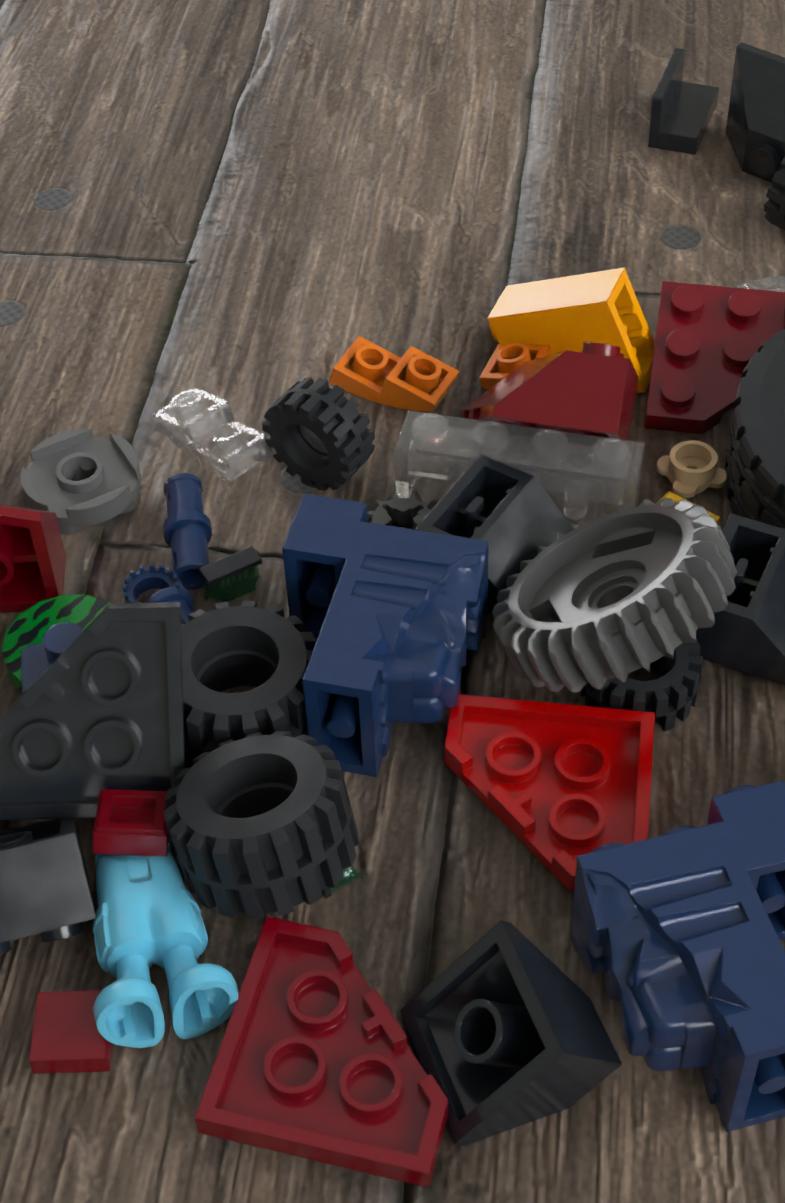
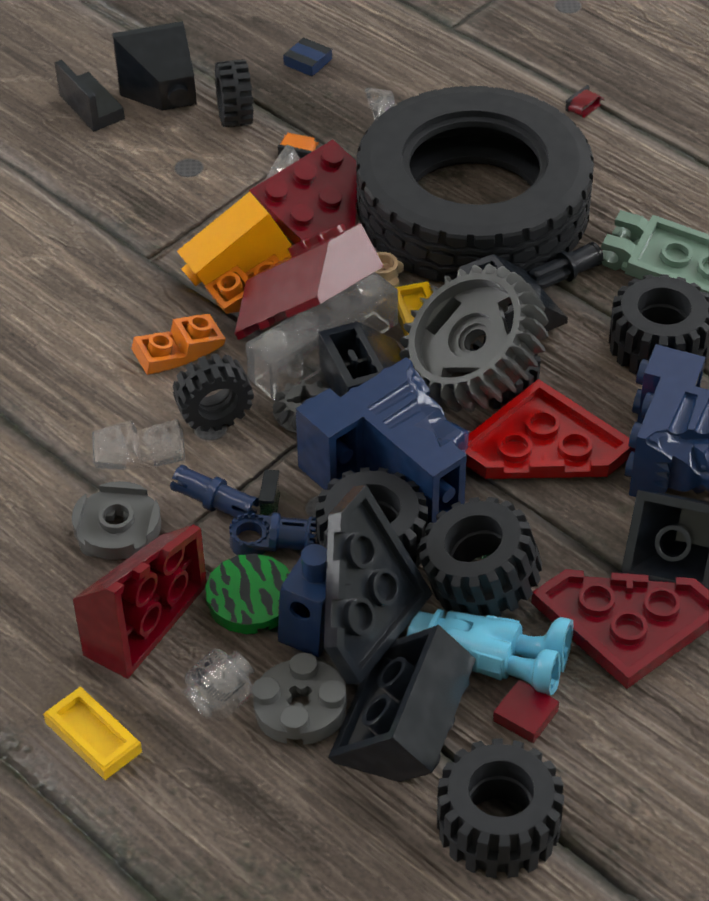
camera: 55 degrees left, 0 degrees up
dark red tile [93,789,169,857] -> none

